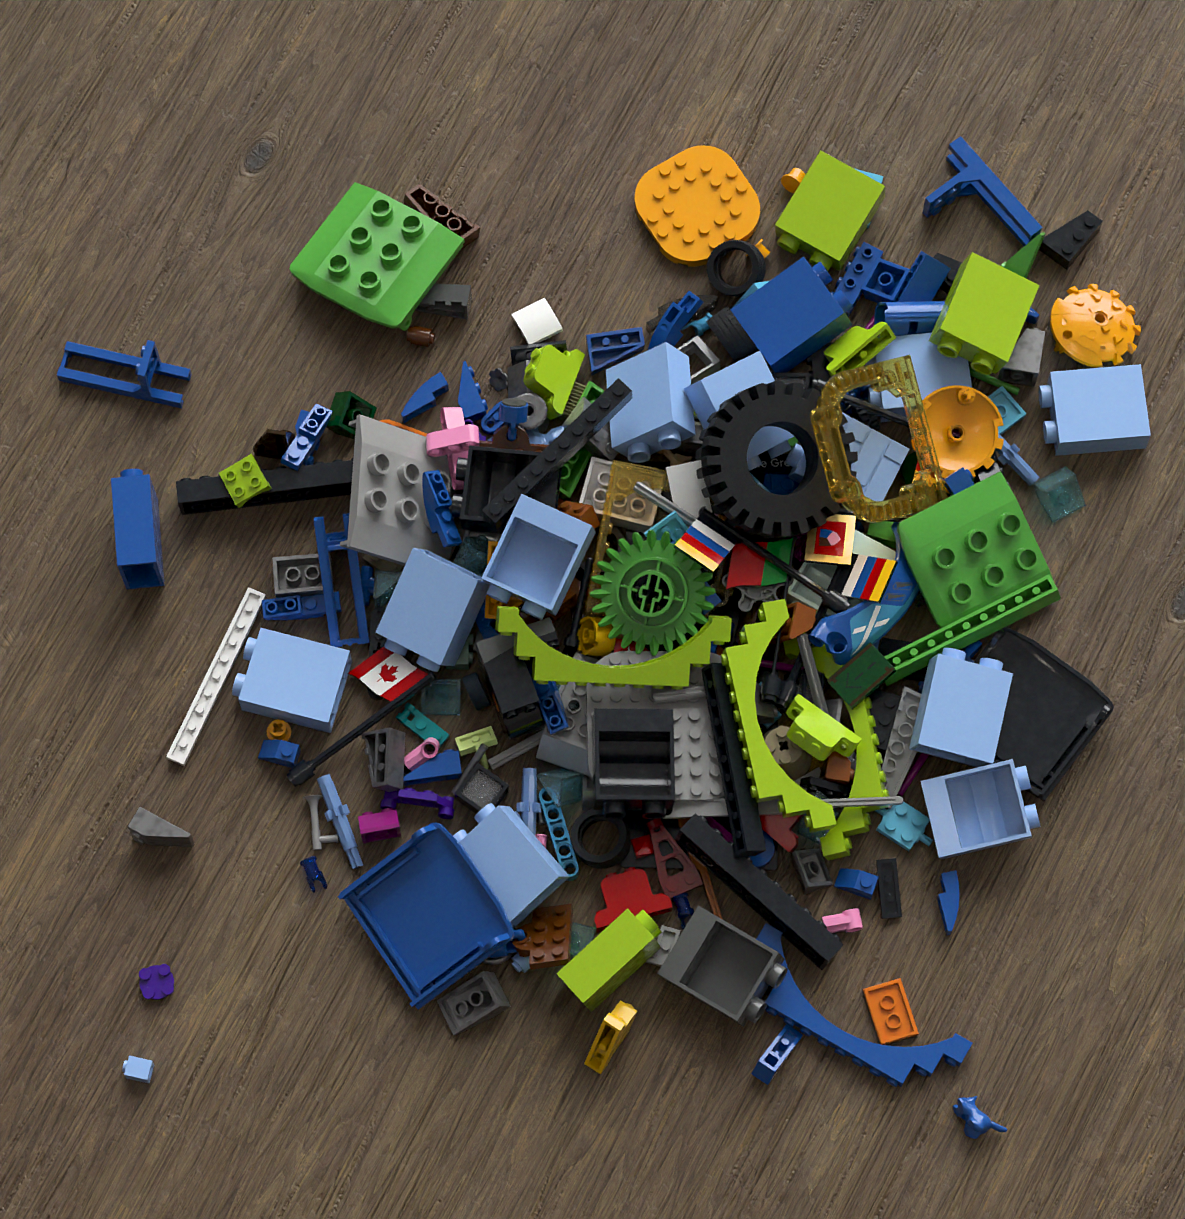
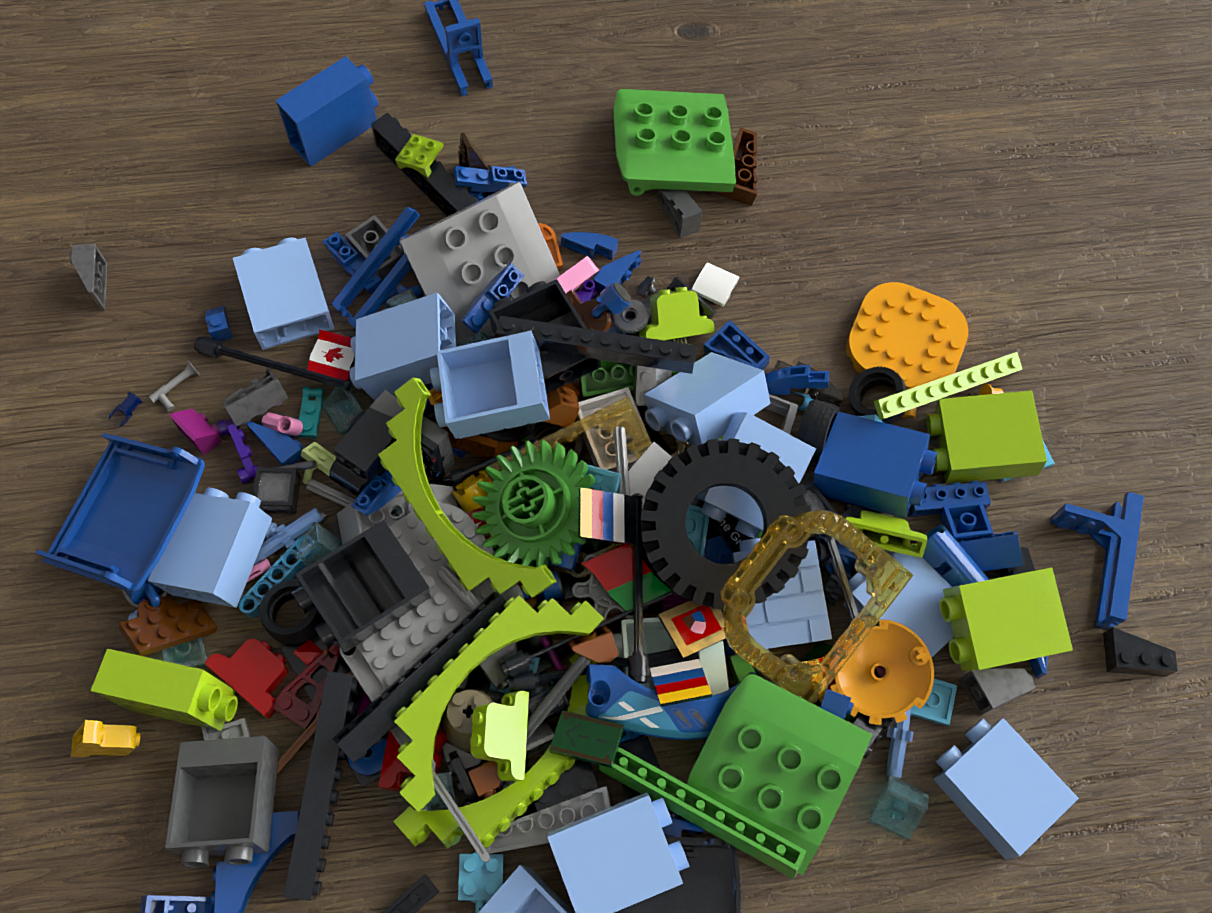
camera: 50 degrees right, 5 degrees down
white plate [166,587,266,766] -> none
light orange piece [266,719,292,741] -> none
medium blue piece [317,774,363,869] -> none
dark green slope [326,391,377,439] -> none
reddish brown brick [407,326,435,347] -> none
bright pink beam [426,424,479,457] -> none
flat silver slope [437,971,511,1035] -> none
clear blue piece [671,893,695,929] -> none
flat silver slope [791,848,833,895] -> none
bright pink piece [822,908,863,933] -> none
blue slope [834,868,879,900] -> none
magenta bar [897,753,929,797] -> none
bright green bar [969,367,1020,395] -> none
bright green slope [1001,232,1046,278] -> none
light orange piece [1050,284,1141,368] -> none
none -> plate [874,352,1022,420]

